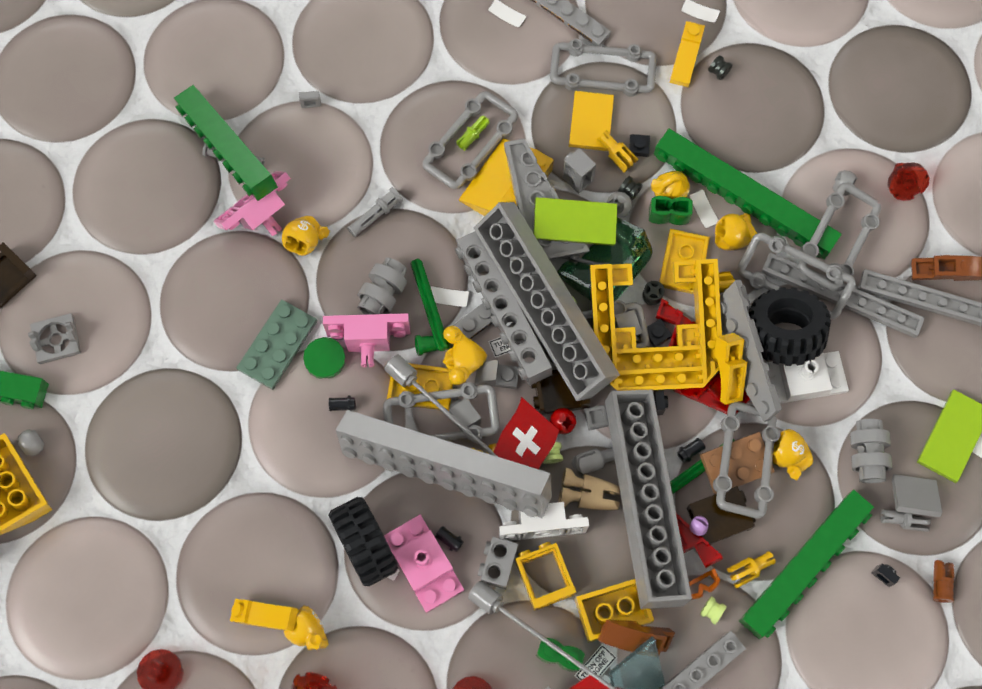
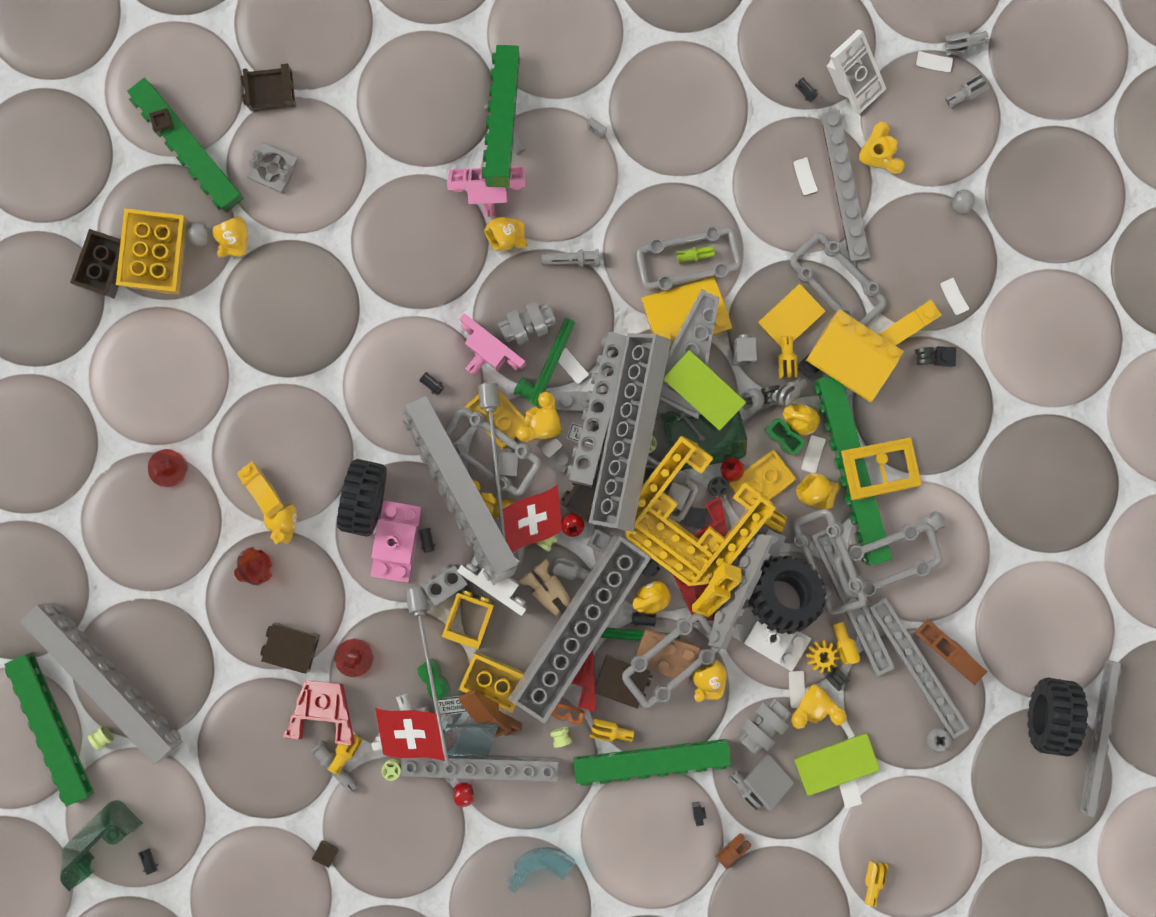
camera: 40 degrees right, 15 degrees up
sand green plate [236,299,317,390] -> none
green tile [303,337,345,379] -> none
lavender hinge [690,516,709,536] -> none
clear red tile [887,162,930,201] -> none
none -> yellow piece [213,216,248,258]
none -> yellow piece [633,580,671,614]
none -> red piece [720,458,745,482]
none -> light grey arm [772,377,807,407]
none -> white sticker [789,671,805,708]
none -> yellow head [791,684,847,729]
none -> yellow slope [806,309,904,403]
none -> yellow gear [806,640,840,673]
none -> pearl dark grey wheel [825,667,850,691]
none -> yellow arm [832,622,860,665]
none -> yellow door [841,437,922,500]
none -> black plate [934,346,956,367]

